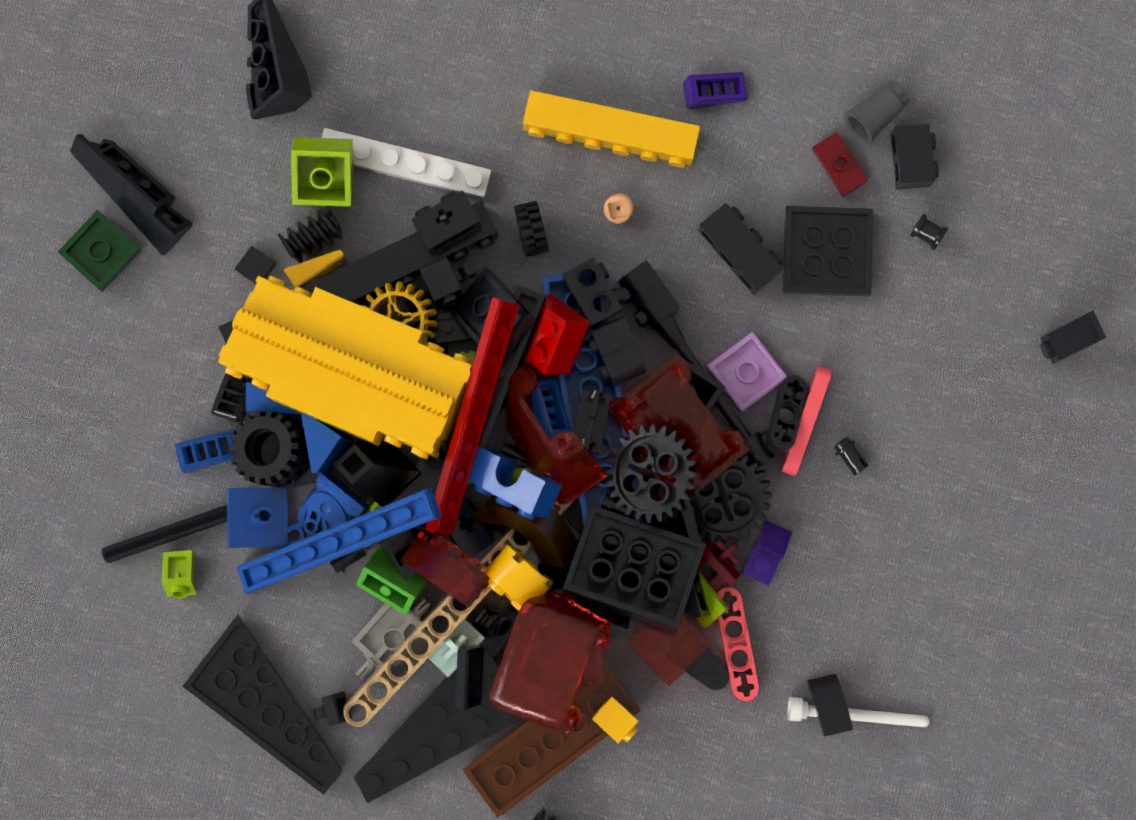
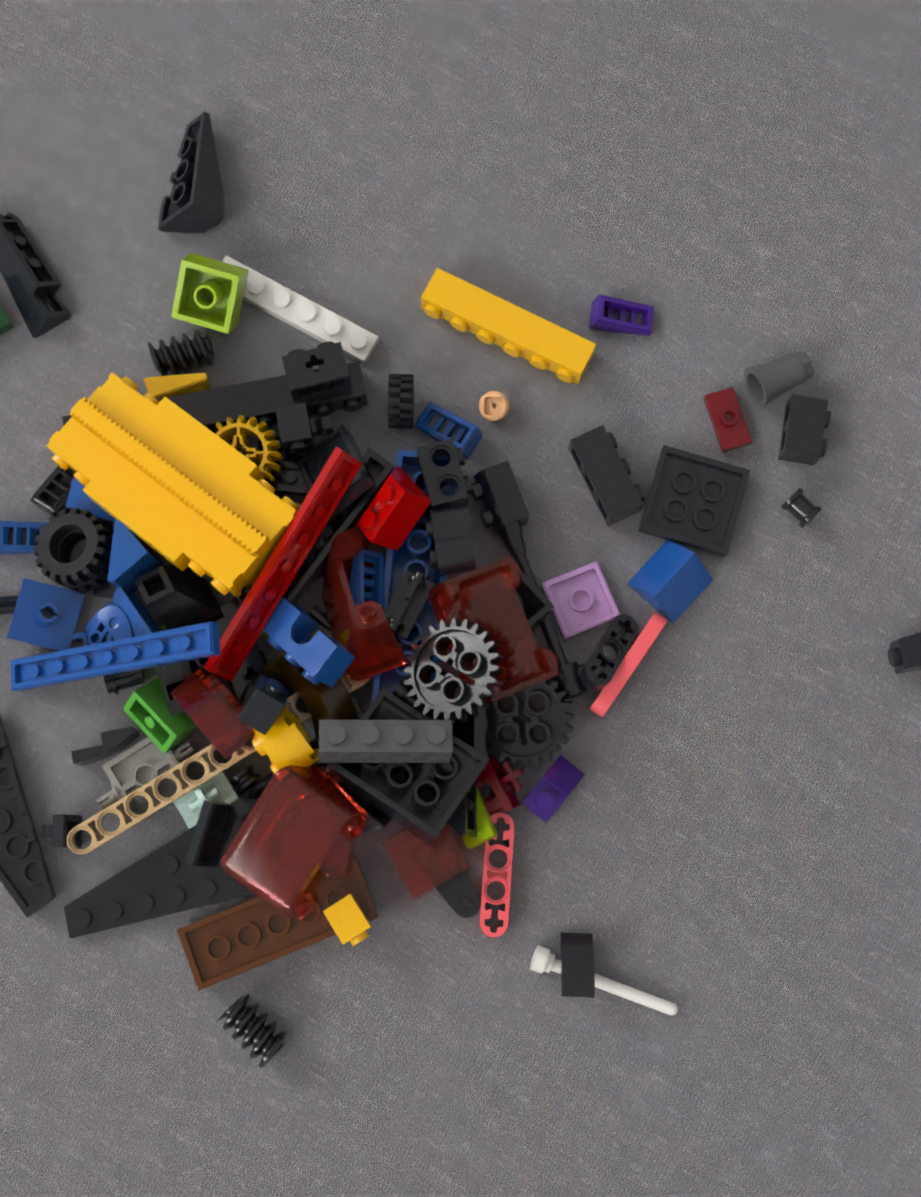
camera: 15 degrees right, 5 degrees down
black tile [235,246,276,284] -> none
black pin [834,437,869,476] -> none
none -> black slope [71,727,139,766]
none -> black slope [237,672,290,735]
none -> dark grey brick [319,720,453,763]
none -> blue slope [414,402,483,459]
none -> blue slope [627,540,713,624]

